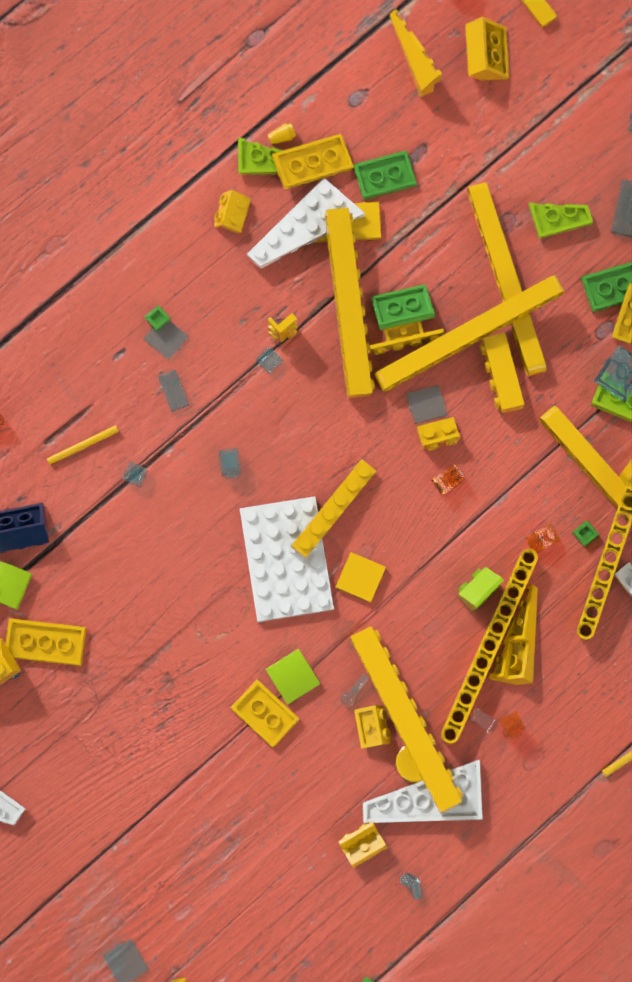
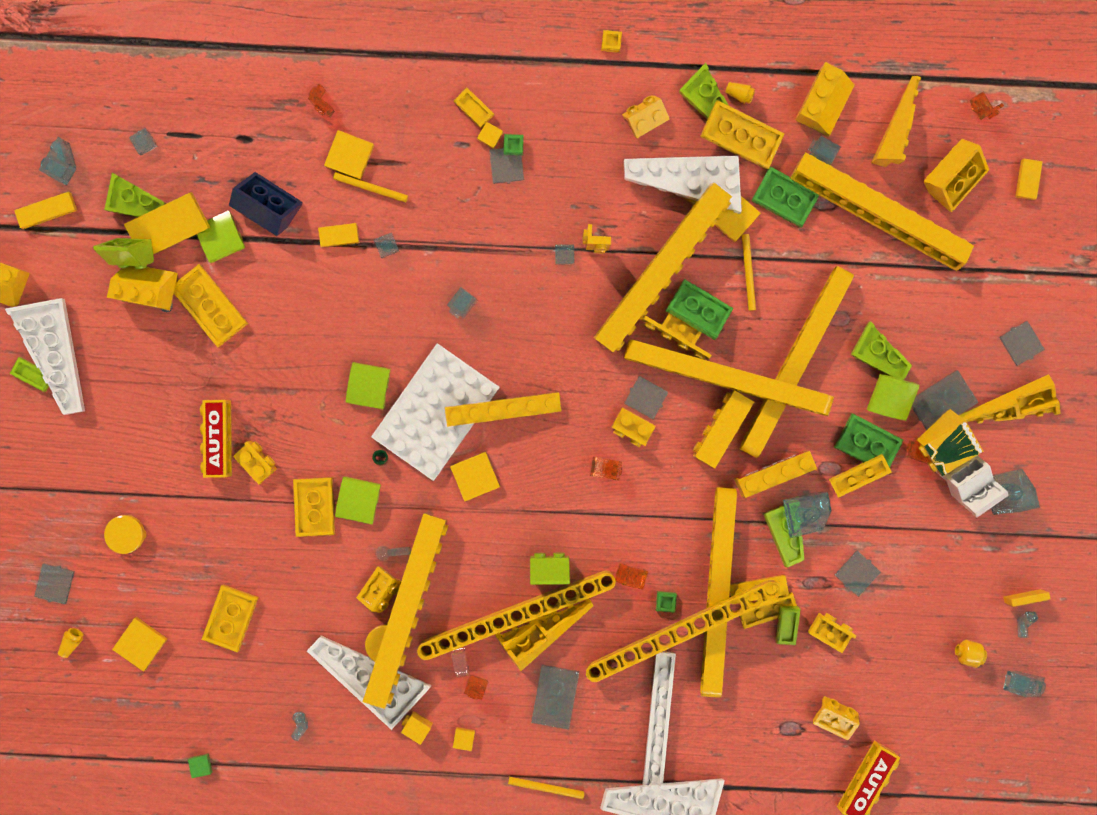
camera: 40 degrees right, 10 degrees up
clear light blue tile [158,370,189,412] -> none
yellow bracket [339,822,387,868] -> none
none -> yellow tile [104,515,147,554]
none -> yellow tile [112,617,168,672]
none -> brick [200,400,232,478]
none -> yellow tile [201,584,259,653]
none -> yellow bracket [233,441,277,485]
none -> yellow tile [318,223,359,248]
none -> yellow tile [324,130,374,180]
none -> lime slope [346,362,391,409]
none -> dark green hinge [372,450,388,466]
none -> yellow brick [401,711,433,745]
none -> yellow tile [453,727,475,751]
none -> yellow tile [454,87,494,129]
none -> yellow tile [477,122,503,149]
none -> clear light blue tile [531,665,579,730]
none -> yellow tile [601,30,622,53]
none -> yellow brick [734,450,817,498]
none -> yellow bar [742,234,756,311]
none -> yellow brick [790,152,974,271]
none -> yellow slope [795,62,854,137]
none -> clear light blue brick [807,136,841,165]
none -> lime slope [867,374,920,421]

